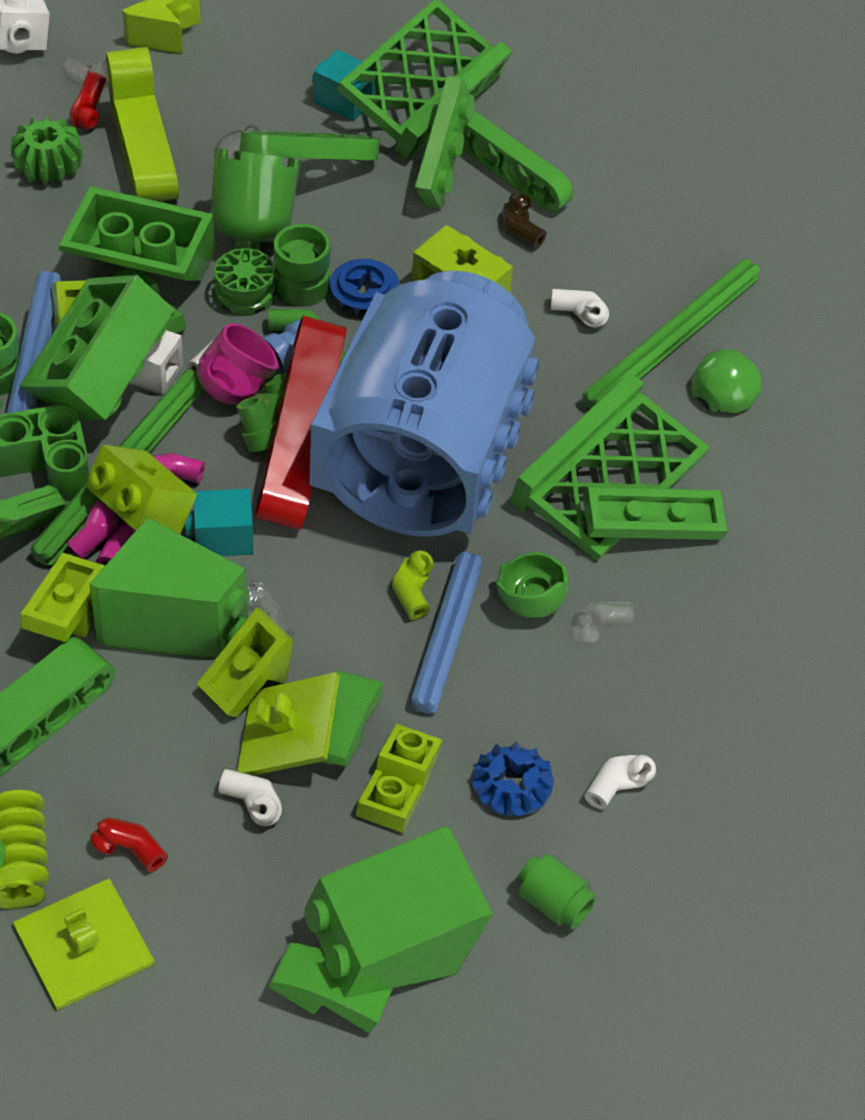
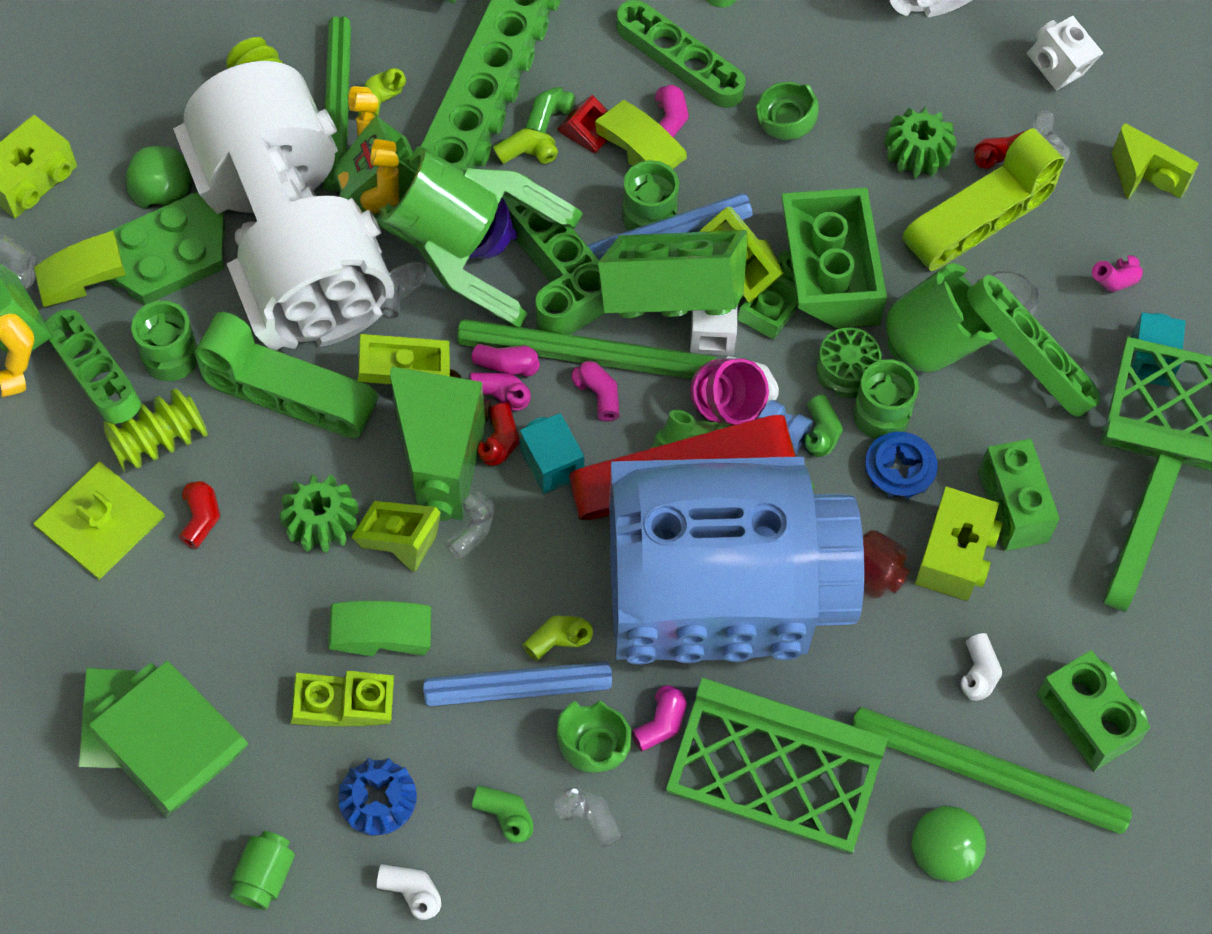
camera: 70 degrees right, 10 degrees up
lime brick [85,444,197,534] -> none
white arm [219,769,282,826] -> none
lime piece [237,672,340,776] -> none
bright green plate [415,76,475,209] -> none
dark brown arm [502,192,547,249] -> none
bright green plate [583,487,728,540] -> none
none -> bright green gear [279,473,359,554]
none -> bright green arm [472,785,534,843]
none -> dark pink arm [631,685,687,752]
none -> bright green brick [978,438,1060,551]
none -> bright green brick [1036,650,1151,772]
none -> dark pink arm [1092,255,1143,293]

